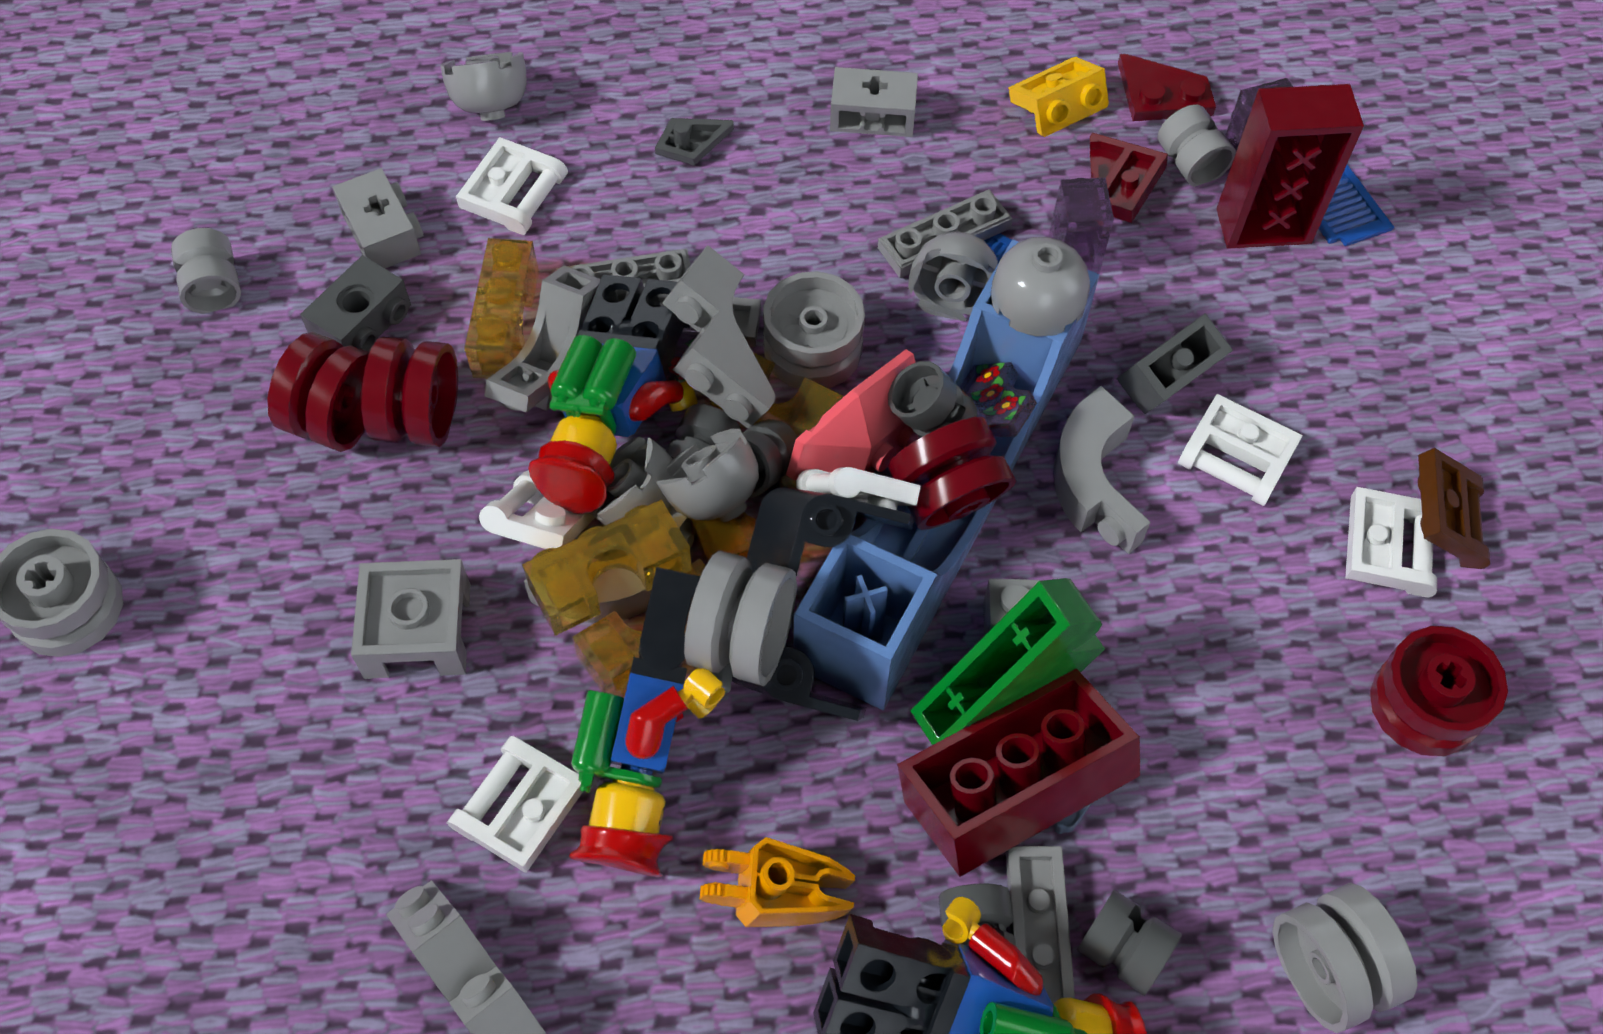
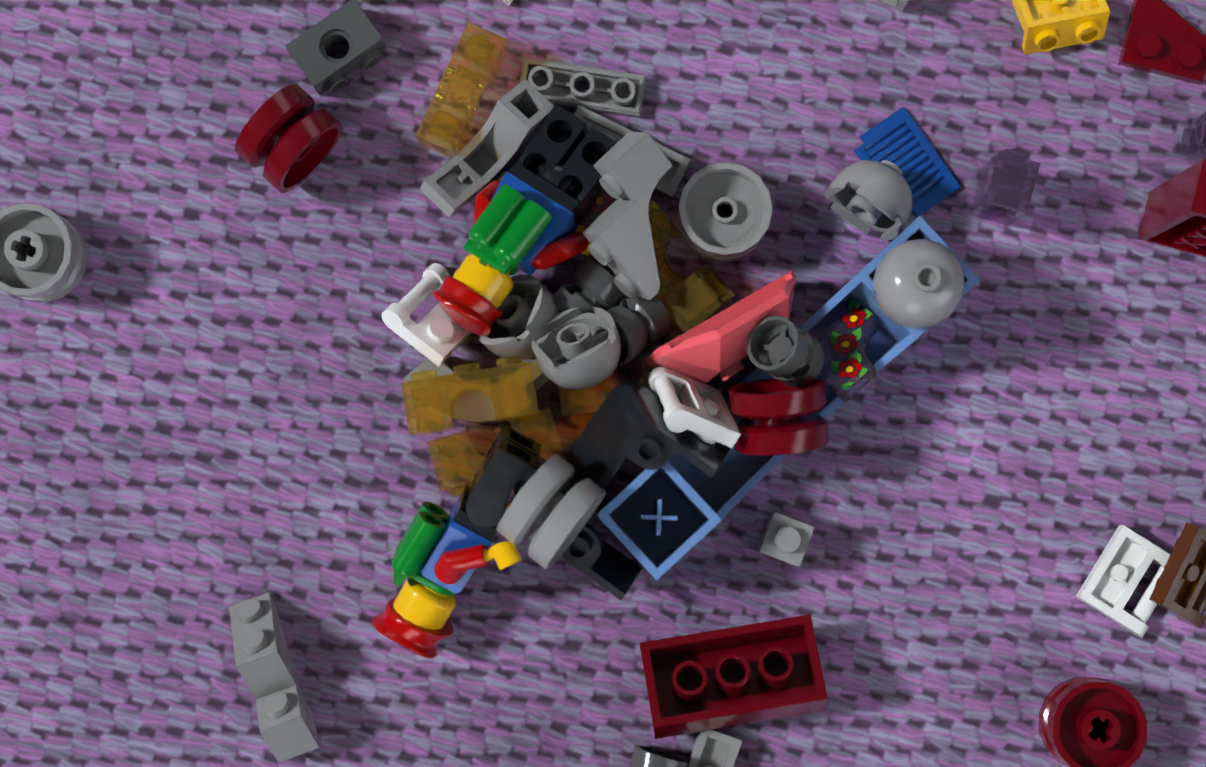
camera: 20 degrees right, 25 degrees up
light grey panel [351,559,471,679] -> none
dark red wheel [361,336,458,447] -> none
white plate [447,736,583,873] -> none
light orange hinge [699,837,855,927] -> none
light grey tile [878,189,1013,278] -> none
green brick [910,578,1105,745] -> none
light grey arch [1053,386,1151,554] -> none
dark red wing [1090,132,1168,223] -> none
dark grey brick [1116,313,1233,414] -> none
light grey wheel [1157,104,1236,187] -> none
white plate [1178,394,1303,506] -> none

